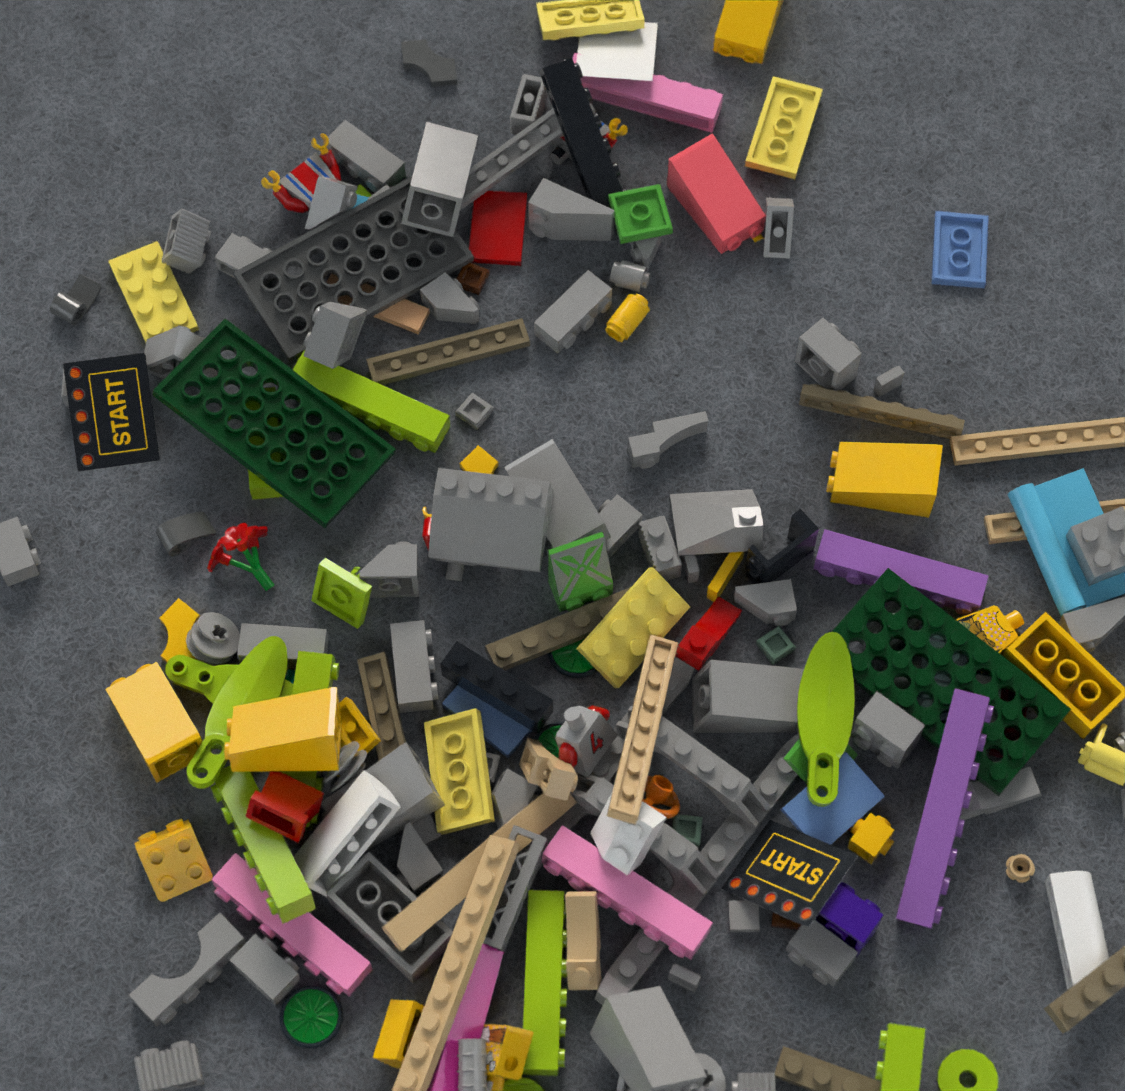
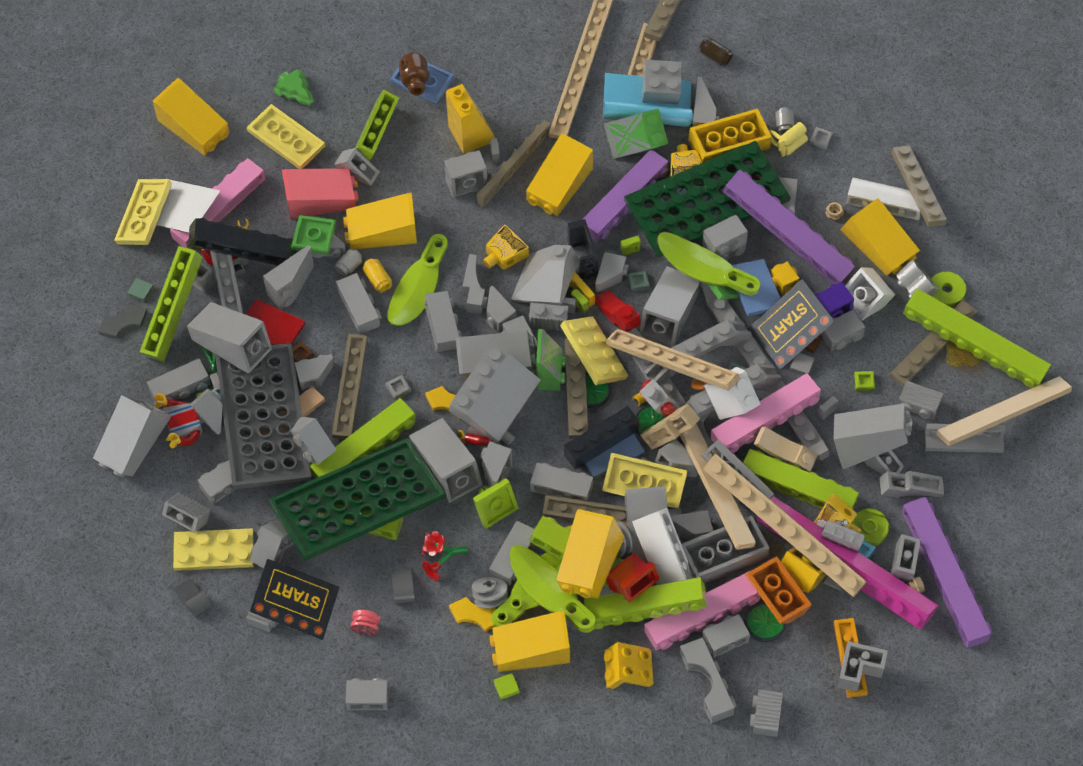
camera: 65 degrees left, 5 degrees down
none -> light grey slope [93,395,171,477]
none -> sand green tile [127,278,154,302]
none -> lime brick [140,246,203,362]
none -> bright green rock [273,69,314,106]
none -> yellow slope [343,193,417,250]
none -> coral wheel [350,610,381,636]
none -> lime brick [355,89,400,161]
none -> lime plant [387,234,448,326]
none -> reddish brown piece [399,53,430,96]
none -> light grey slope [409,418,482,503]
none -> light grey brick [424,291,462,352]
none -> yellow slope [446,84,496,154]
none -> yellow torso [483,225,529,270]
none -> light grey slope [486,286,517,332]
none -> lime tile [493,673,520,700]
none -> lime tile [571,289,589,313]
none -> bright green slope [603,108,668,159]
none -> lime tile [621,236,641,256]
none -> orange slope [745,556,812,624]
none -> yellow slope [840,198,920,276]
none -> white slope [845,267,895,321]
none -> lime tile [854,371,875,391]
none -> light grey brick [896,260,939,298]

